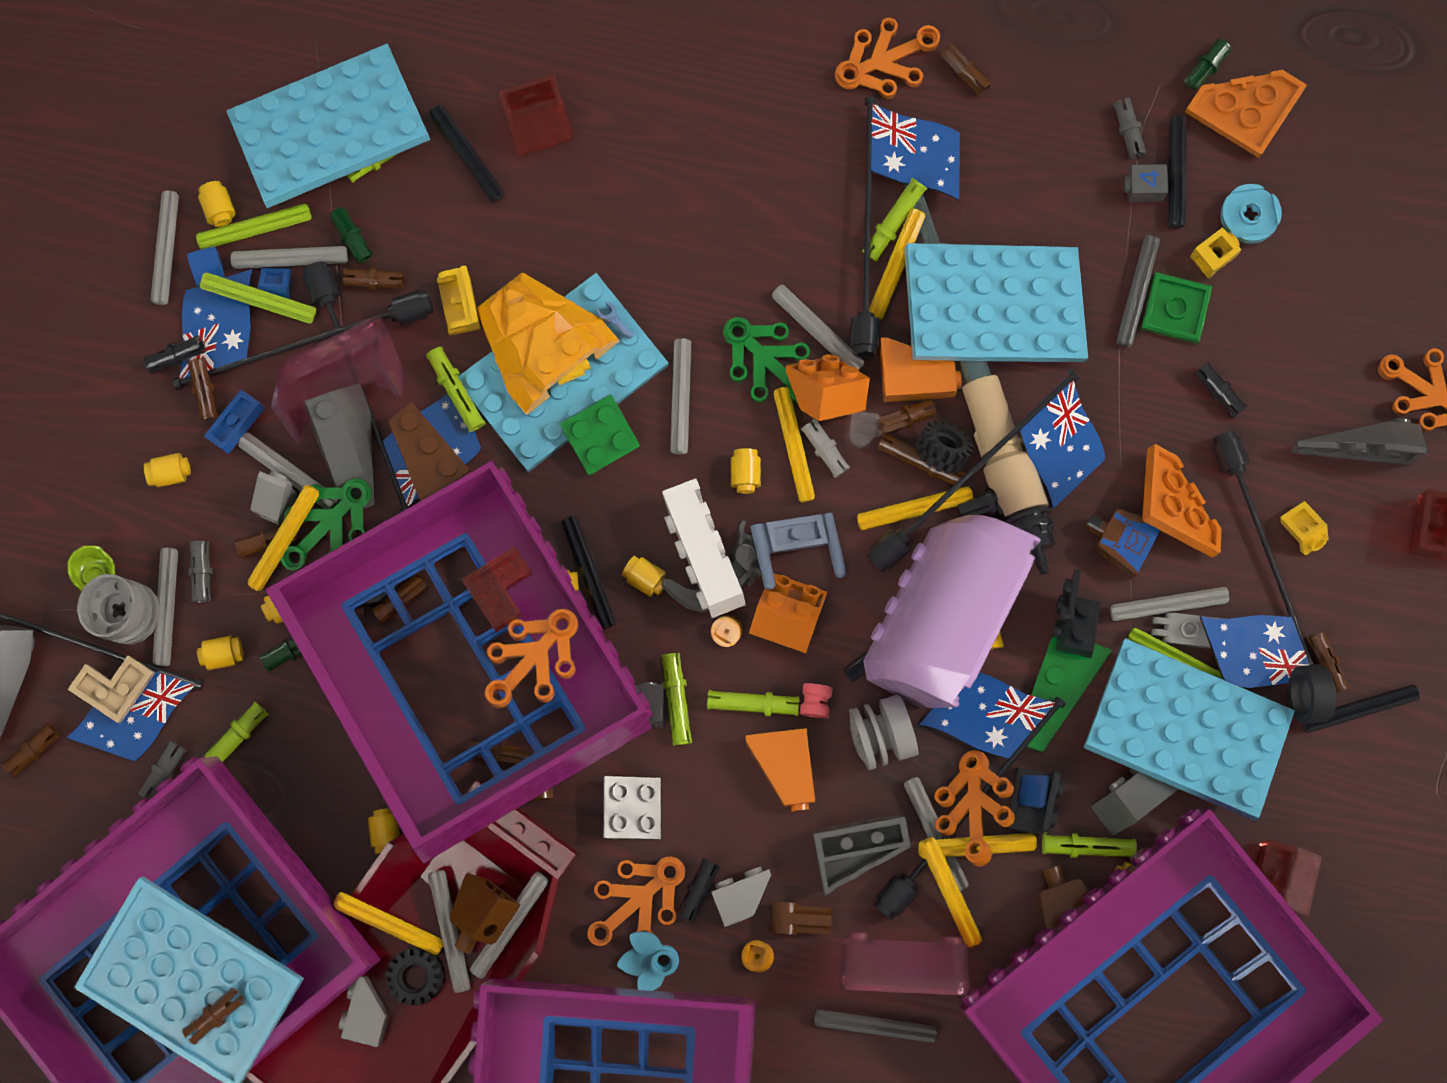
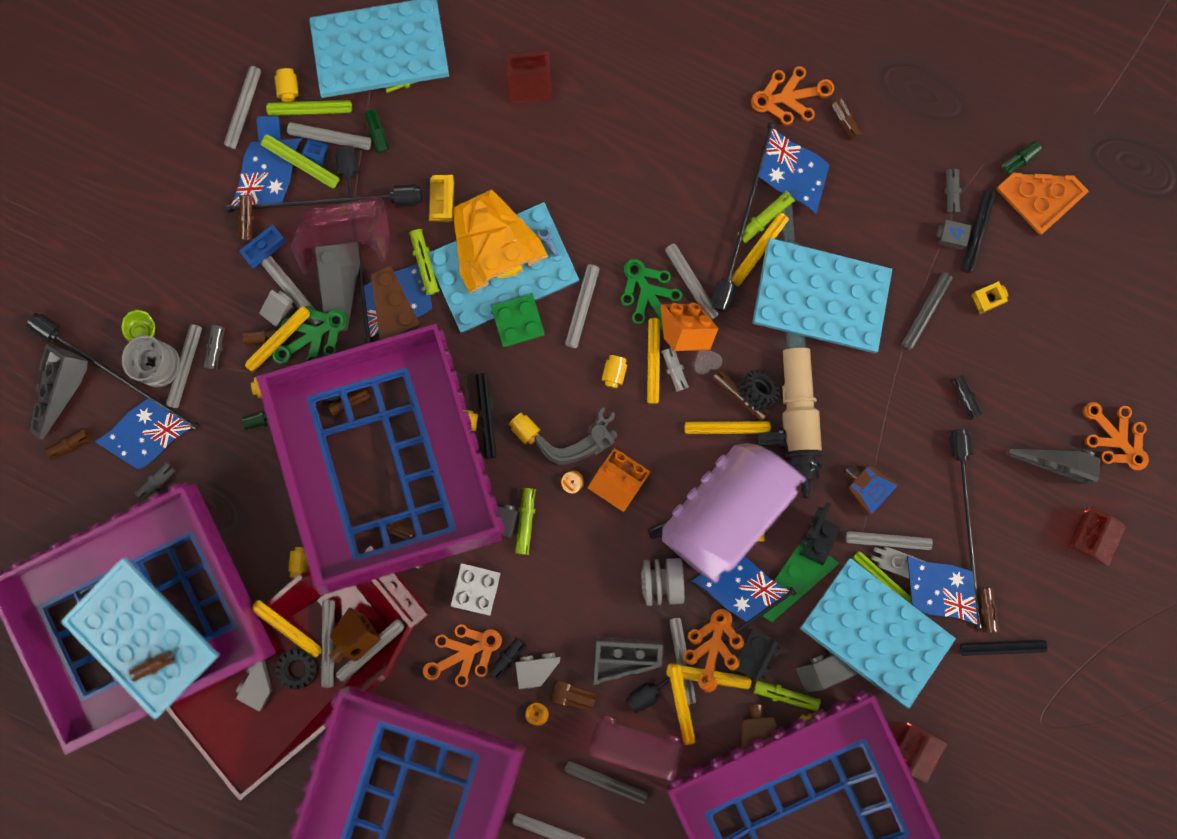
camera: 10 degrees right, 5 degrees up
tan plate [68,656,155,723] -> none
black pin [144,335,206,374] -> none
yellow brick [144,453,191,488] -> none
yellow brick [197,635,244,671] -> none
lime pin [204,701,269,762] -> none
reddish brown pin [343,267,405,291] -> none
black axle [430,104,505,203] -> none
clear red plate [461,546,532,632] -> none
orange plant [485,609,578,708] -> none
medium azure plate [617,931,679,991] -> none
white wedge [662,478,746,618] -> none
lime pin [707,690,800,716] -> none
orange slope [745,728,815,812] -> none
sand blue plate [750,513,847,590] -> none
coral wheel [799,683,833,719] -> none
flag [867,369,1106,572] -> none
reddish brown axle [877,399,936,434] -> none
orange slope [879,337,962,403] -> none
blue slope [1018,775,1049,809] -> none
green tile [1140,272,1213,344] -> none
orange plate [1142,444,1222,558] -> none
medium azure plate [1220,184,1282,244] -> none
yellow bracket [1280,501,1329,555] -> none
black tyre [1288,664,1337,723] -> none

